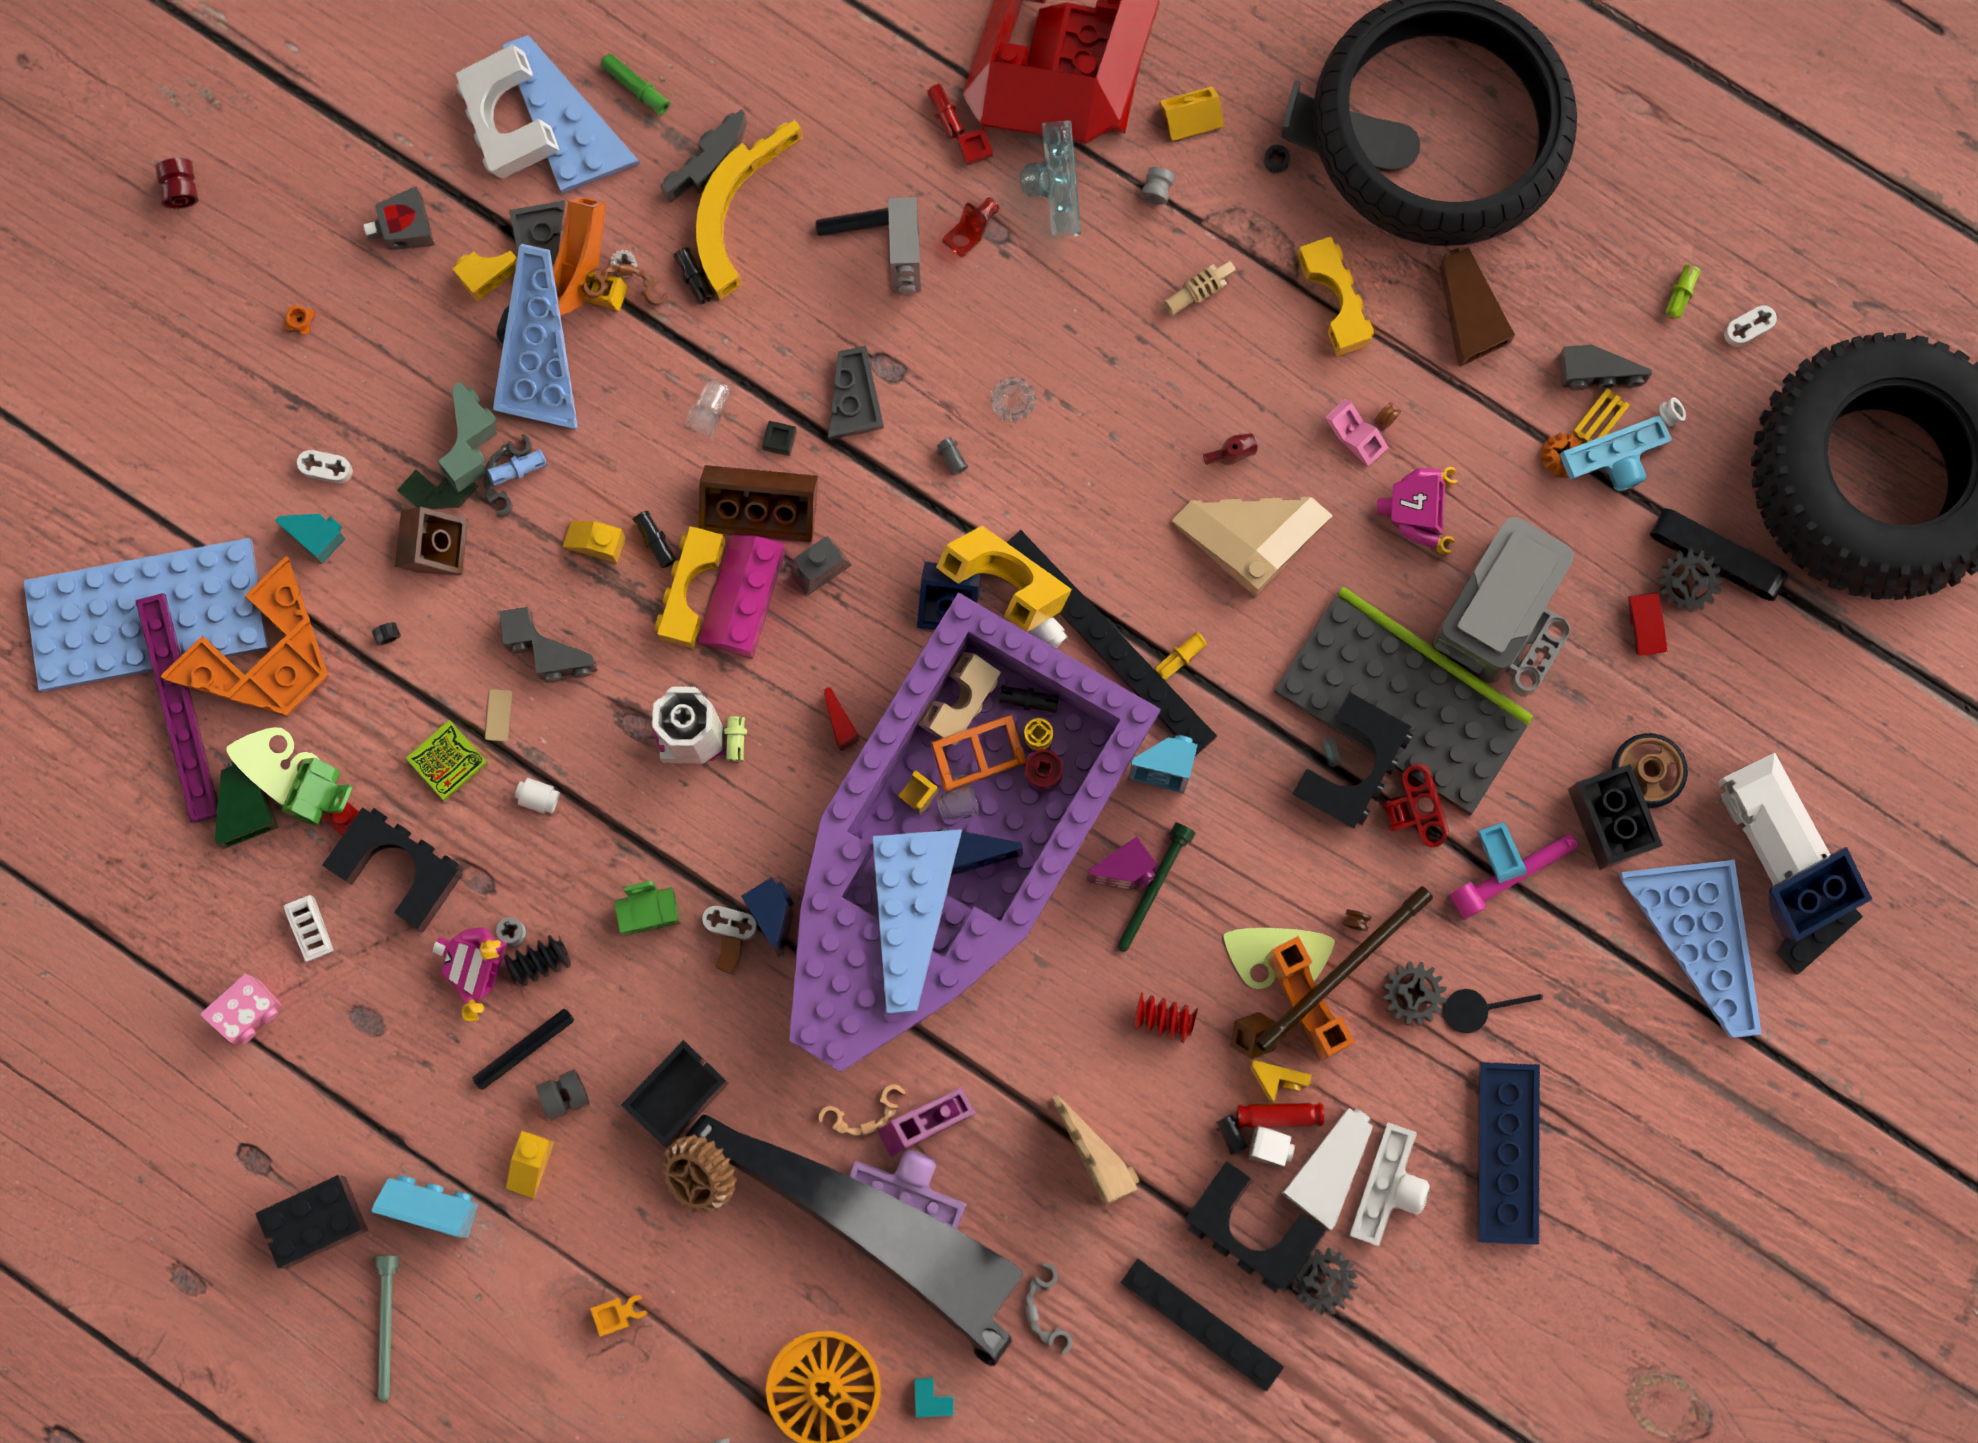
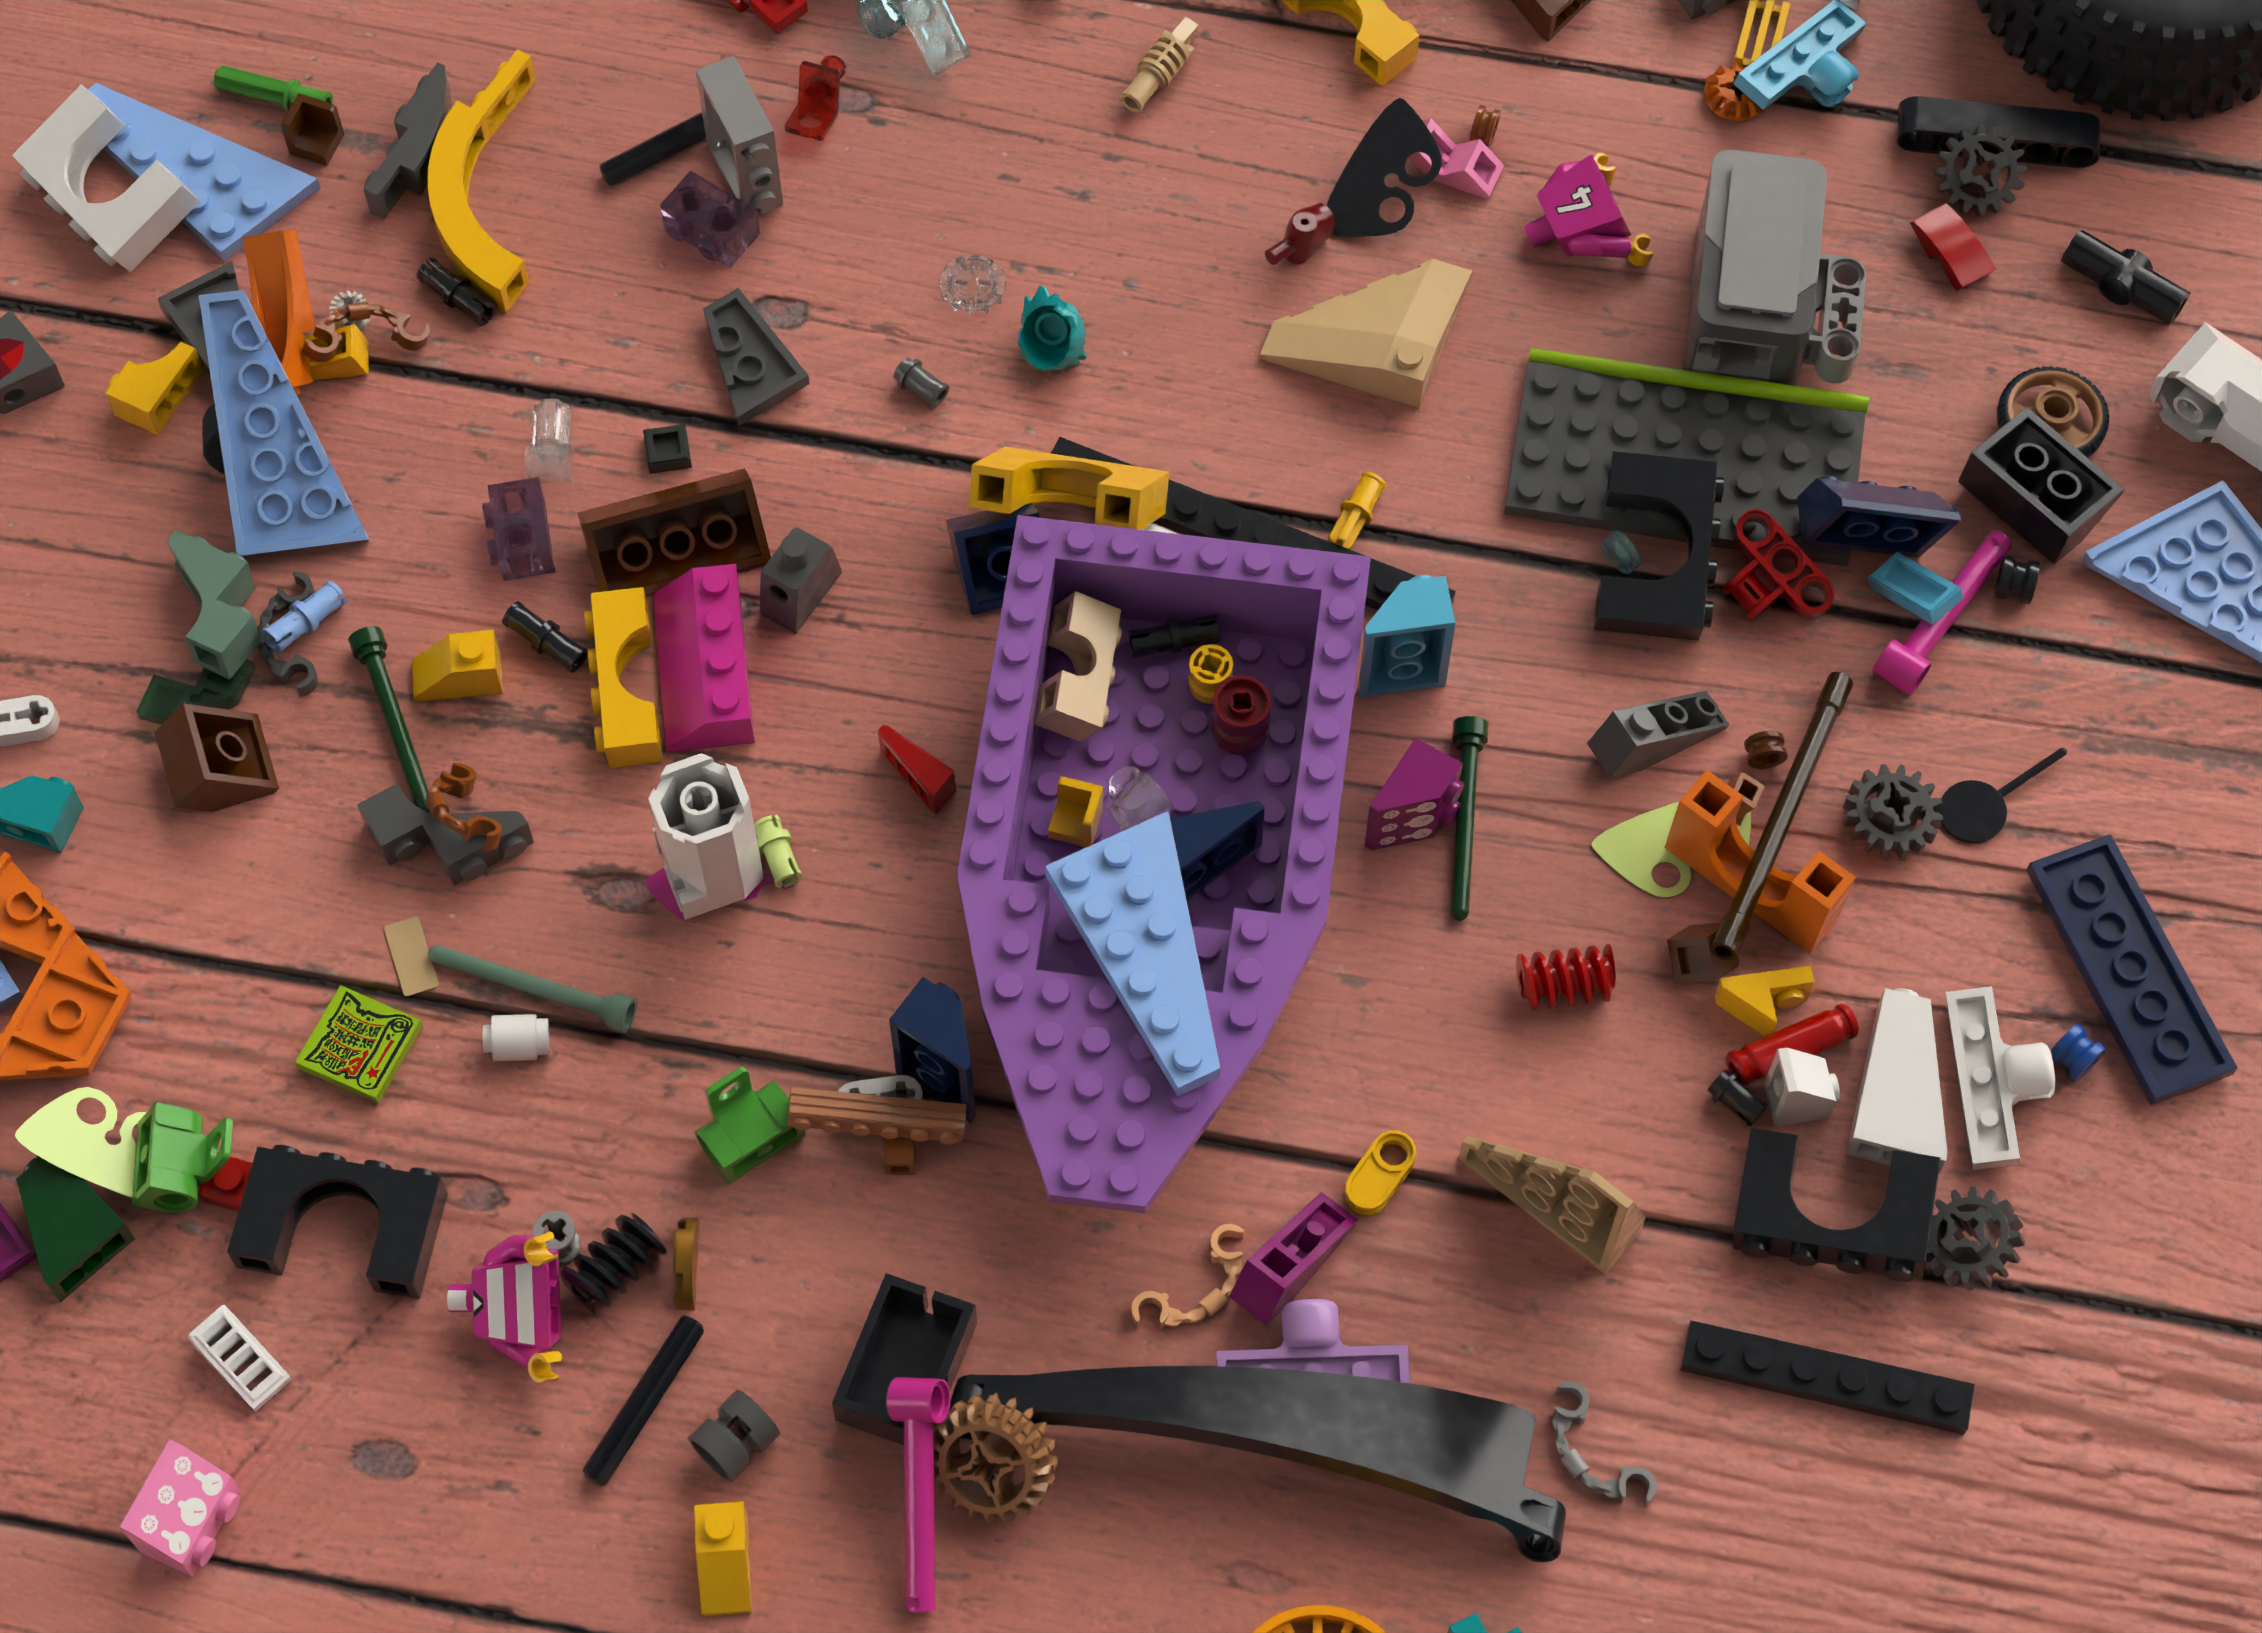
camera: 25 degrees left, 15 degrees down
black axle [372,622,401,645] -> none
orange window [930,714,1026,792] -> none
none -> reddish brown panel [281,93,345,166]
none -> dark green piece [348,626,431,813]
none -> dark orange piece [426,763,502,851]
none -> sand green piece [428,945,637,1033]
none -> clear purple brick [482,477,556,581]
none -> brick [660,171,760,268]
none -> pearl gold tile [673,1217,699,1310]
none -> nougat piece [787,1087,967,1145]
none -> dark pink piece [886,1377,951,1613]
none -> teal hair [1018,286,1087,372]
none -> black piece [1326,98,1442,237]
none -> yellow piece [1345,1130,1416,1217]
none -> dark grey slope [1587,691,1729,778]
none -> dark orange piece [1727,772,1765,826]
none -> dark blue slope [1797,476,1961,558]
none -> black wheel [1994,555,2040,605]
none -> blue wheel [2051,1024,2107,1082]
none -> black piece [2061,230,2191,325]

